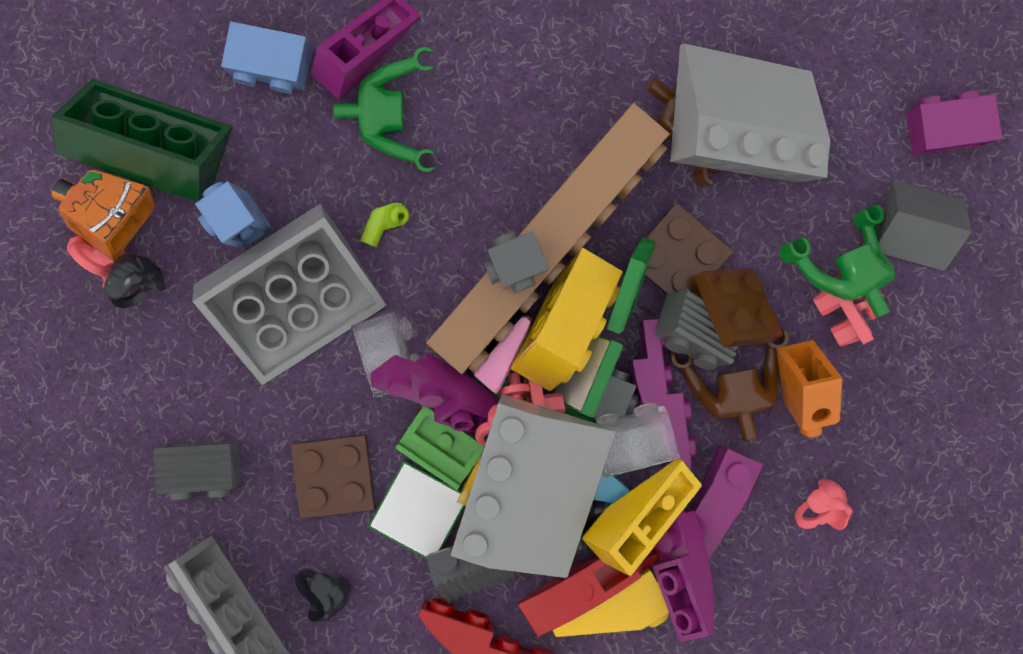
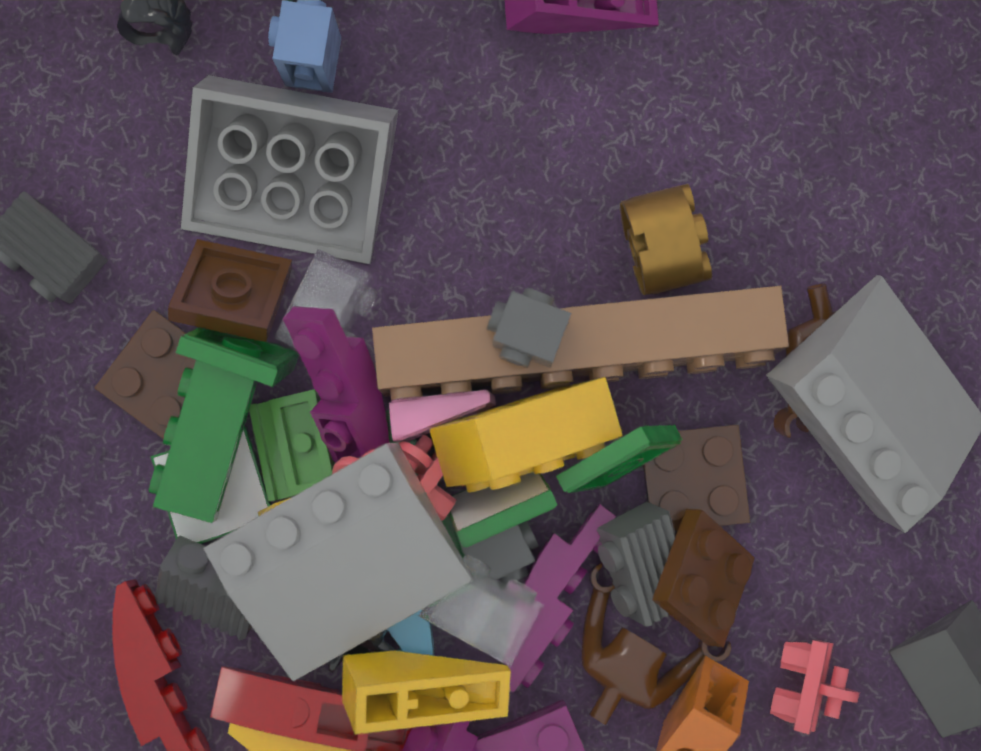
camera: 40 degrees right, 5 degrees down
black piece [295,569,351,622] -> none
green piece [334,47,436,172] -> none
lime arm [360,203,410,248] -> none
green piece [779,205,895,318] -> none
none -> green brick [149,360,257,523]
none -> reddish brown plate [168,239,292,342]
none -> green tile [176,327,299,387]
none -> pearl gold brick [620,184,712,295]

